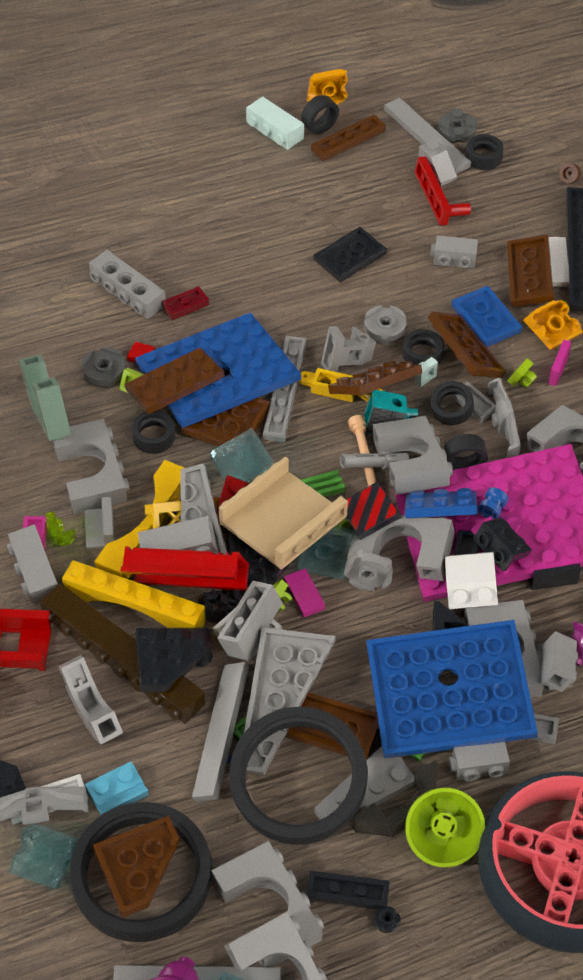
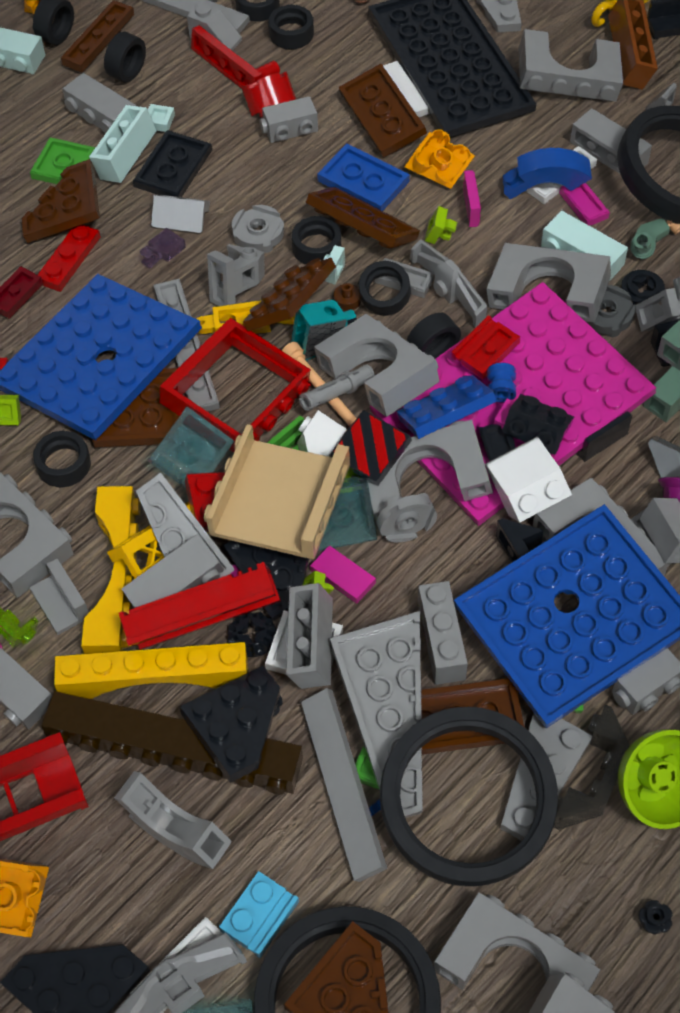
camera: 25 degrees left, 5 degrees up
reddish brown plate [125,347,224,415] -> none
black plate [306,870,390,909] -> none
none -> reddish brown plate [22,159,100,243]
none -> bright green tile [30,137,96,184]
none -> red plate [38,224,101,292]
none -> light grey brick [62,73,136,134]
none -> light aqua brick [89,105,157,183]
none -> black tyre [104,32,146,83]
none -> clear purple plate [140,228,186,268]
none -> light aqua plate [148,104,175,132]
none -> light grey panel [151,195,210,233]
none -> red window [160,318,311,452]
none -> red cylinder [242,71,296,118]
none -> black tyre [268,5,314,49]
none -> white slope [298,410,347,457]
none -> reddish brown tile [334,283,361,311]
none -> light grey brick [418,581,468,685]
none -> red plate [451,315,520,380]

